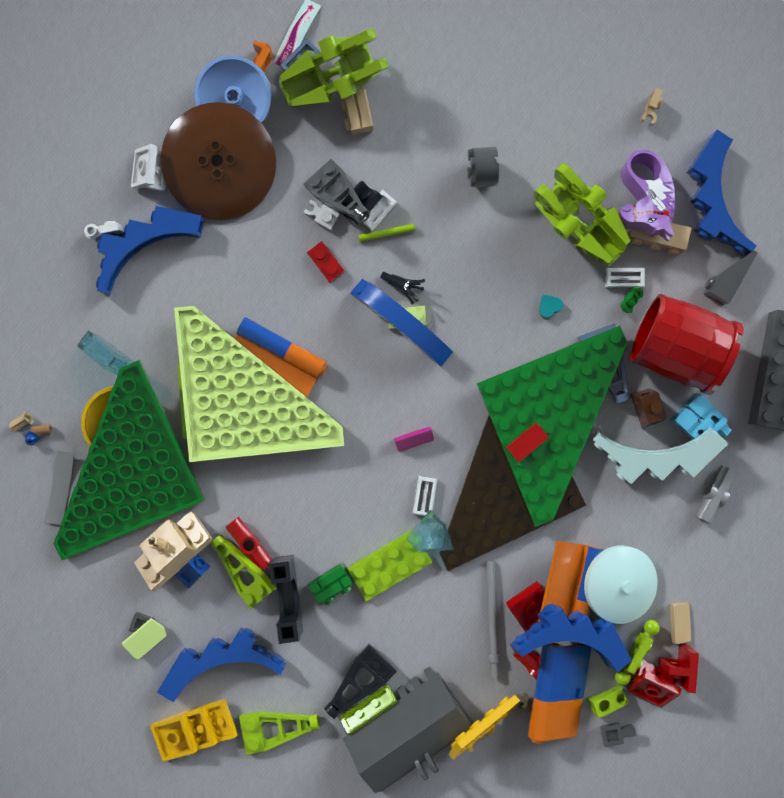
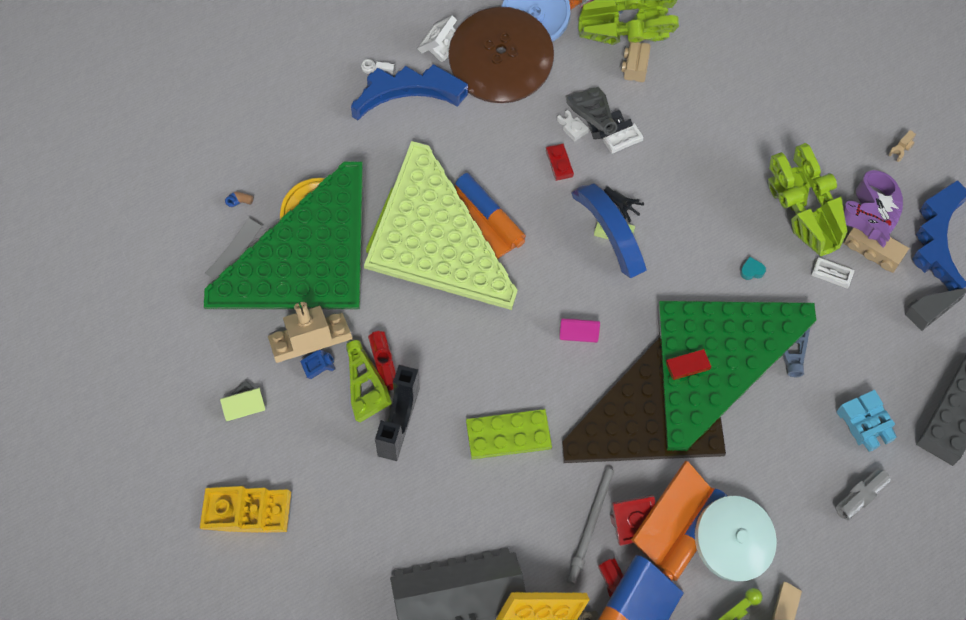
camera: 20 degrees right, 25 degrees down
tan piece [9,411,33,432] -> none
clear light blue slope [77,330,135,375] -> none
blue arch [157,627,287,702] -> none
lime plate [239,711,320,755] -> none
green brick [308,562,353,605] -> none
black plate [324,643,397,719] -> none
lime tile [339,684,397,735] -> none
lime bar [358,224,415,242] -> none
clear light blue slope [406,510,453,552] -> none
white tile [412,476,437,517] -> none
dark grey brick [467,147,499,188] -> none
blue arch [510,603,632,672] -> none
light aqua arch [593,427,728,484] -> none
green piece [620,286,643,313] -> none
red piece [630,294,744,396] -> none
reddish brown torso [630,388,667,429] -> none

